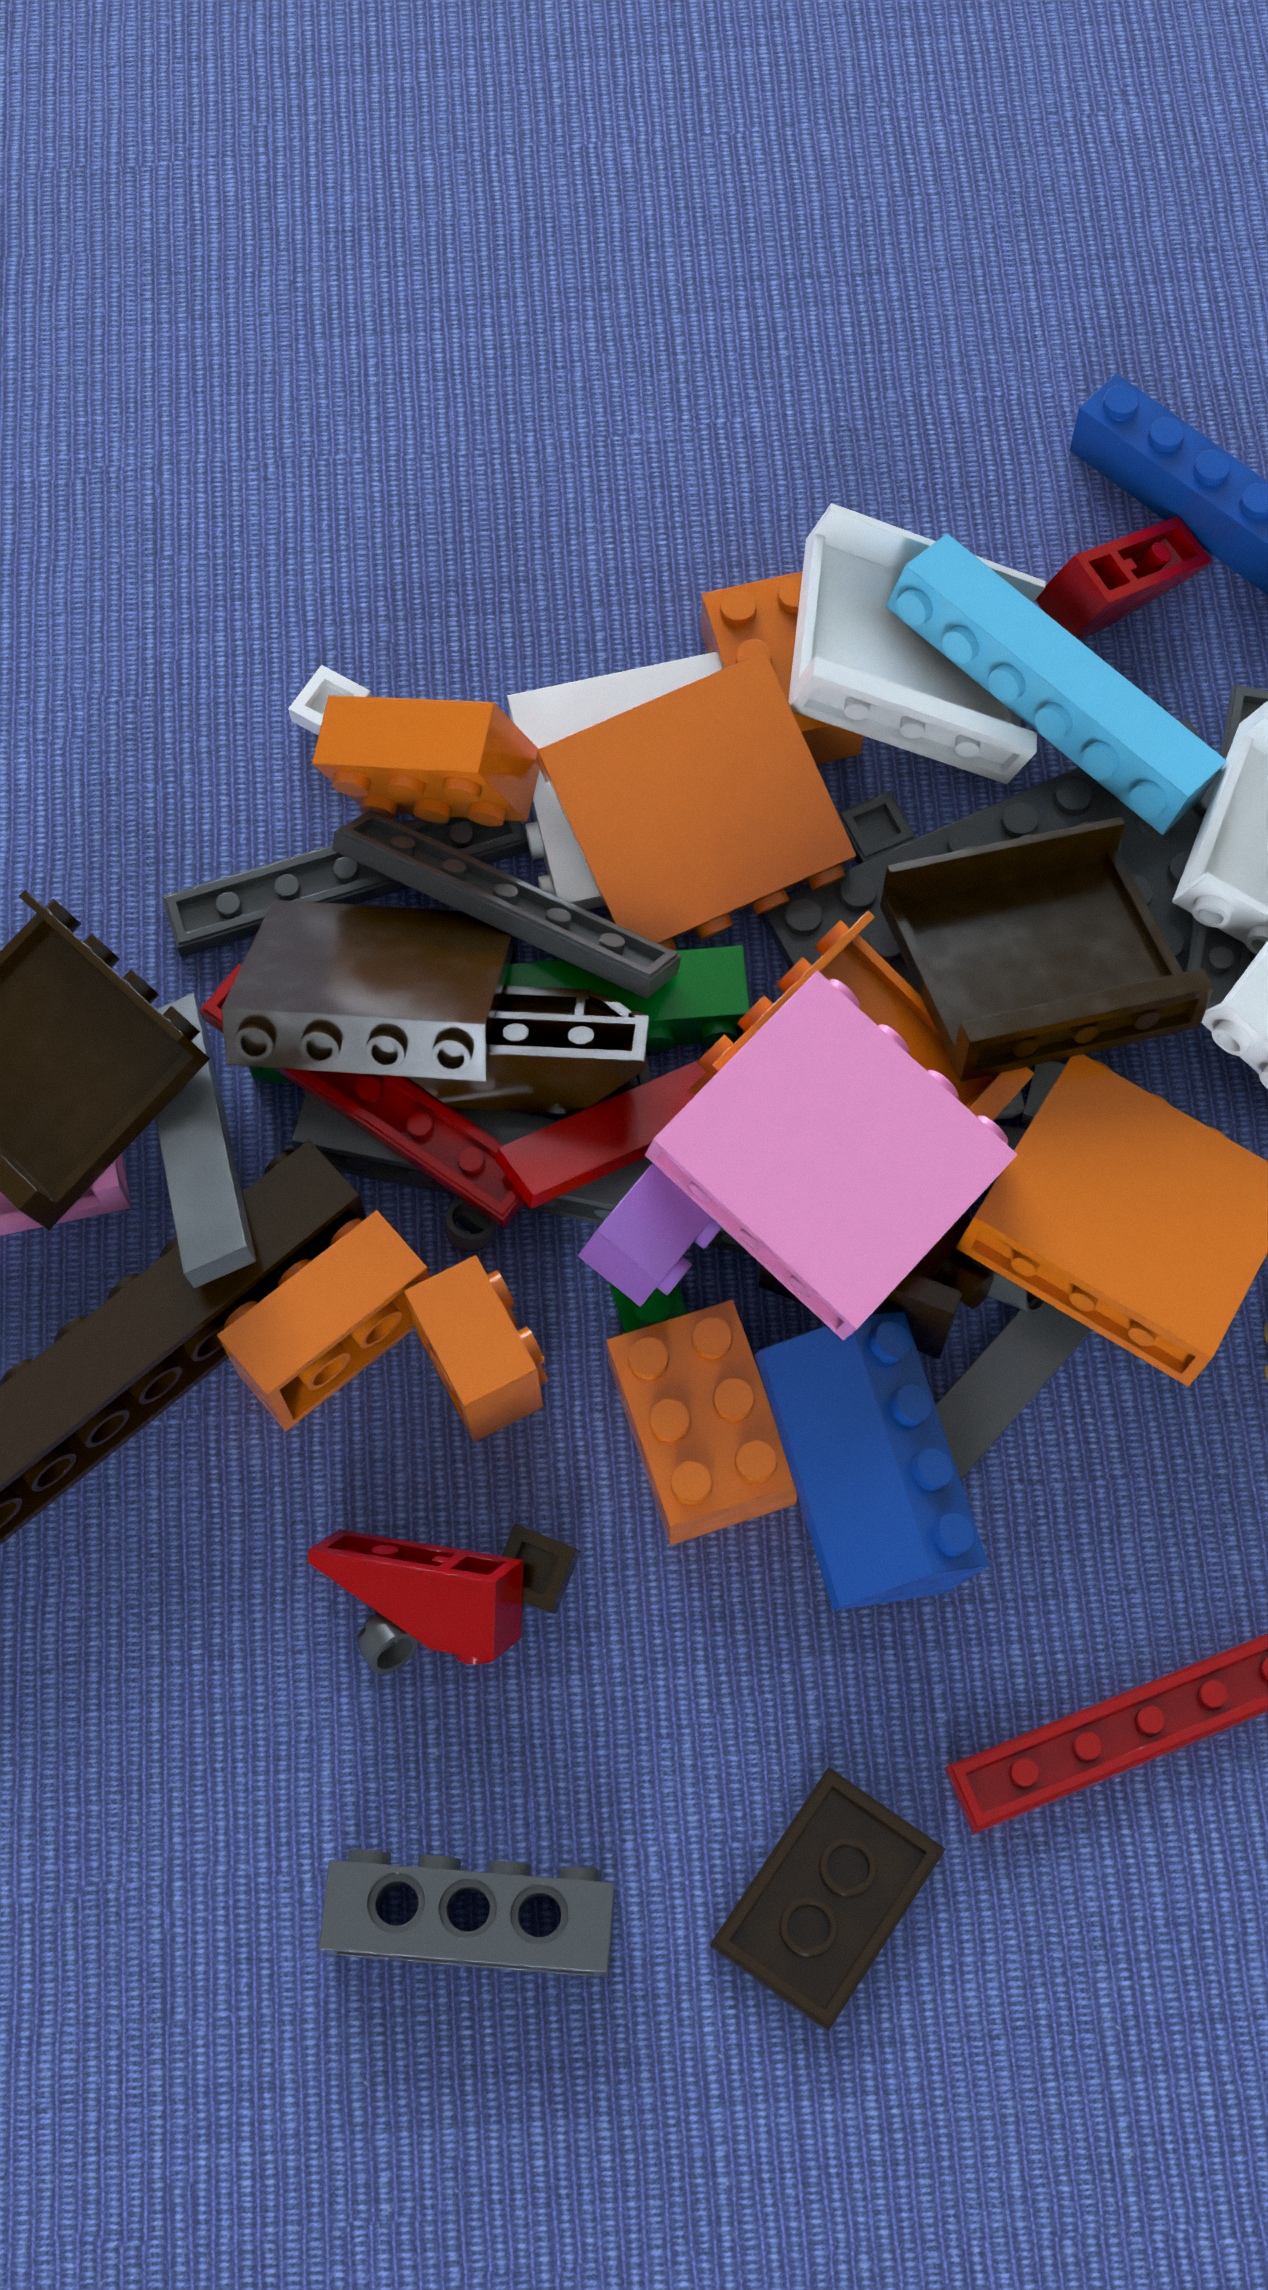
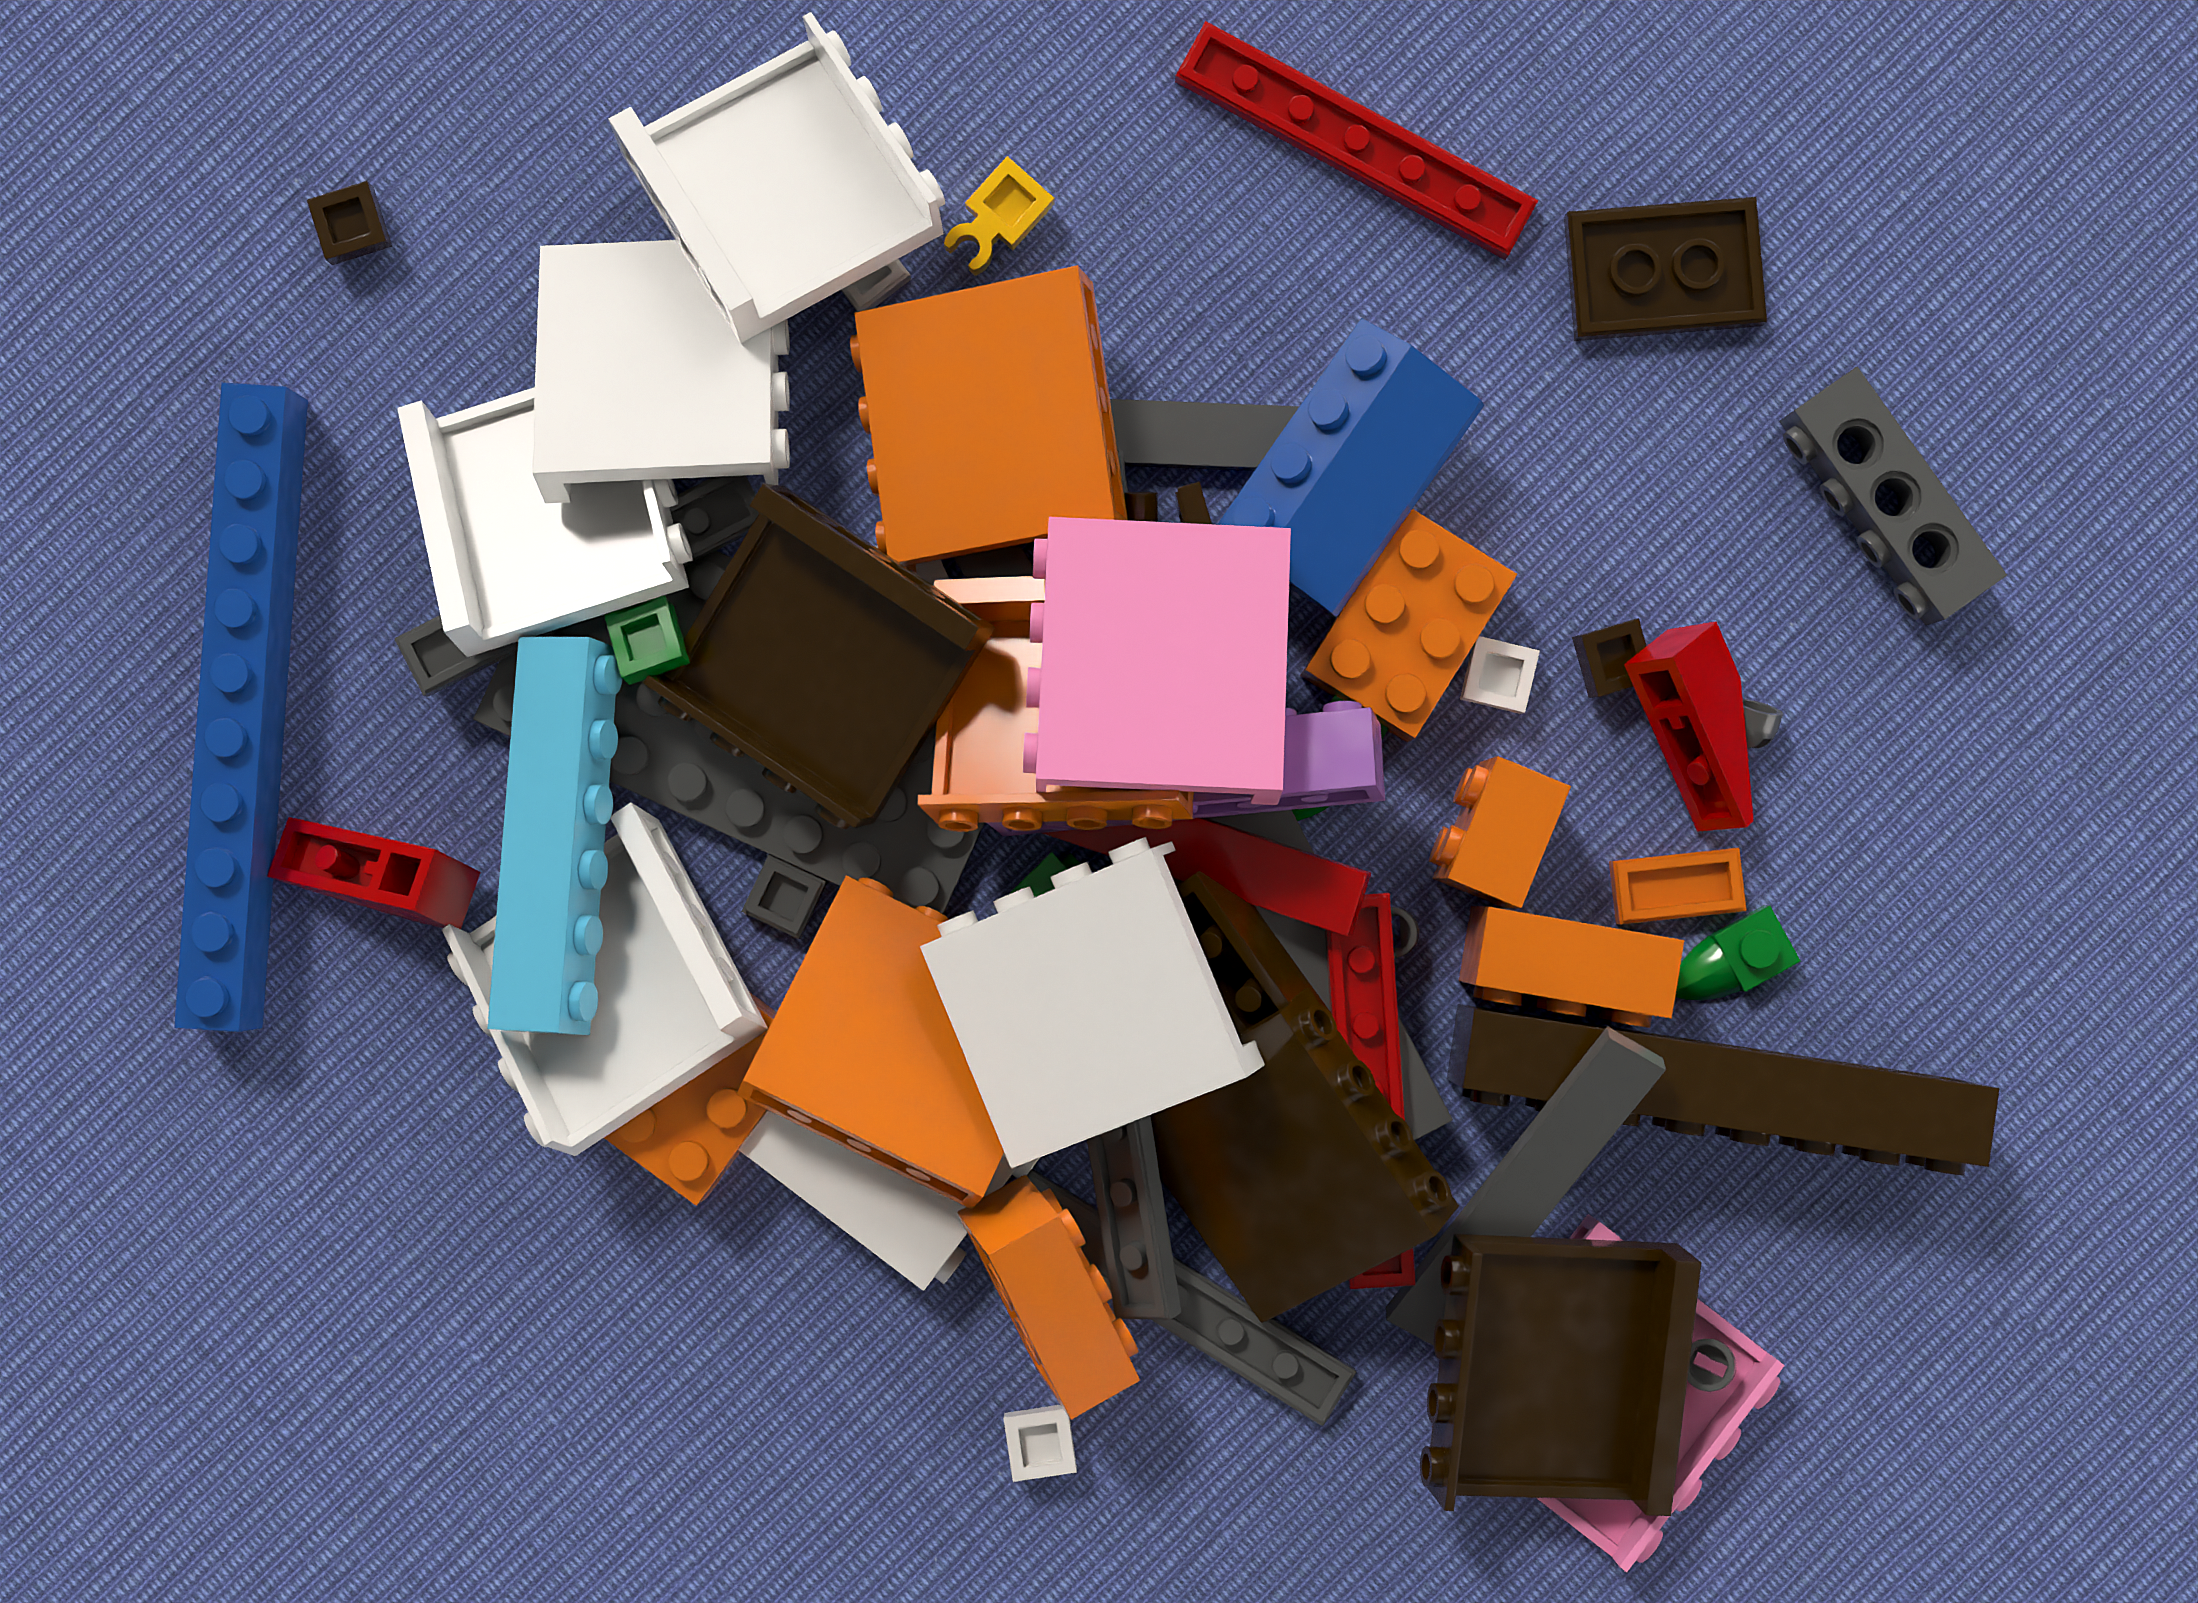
camera: 130 degrees left, 20 degrees up
none -> green plate [605,595,690,685]
none -> white panel [920,837,1265,1168]
none -> white plate [1460,636,1540,714]
none -> orange tile [1609,848,1746,924]
none -> green plate [1675,905,1801,1000]

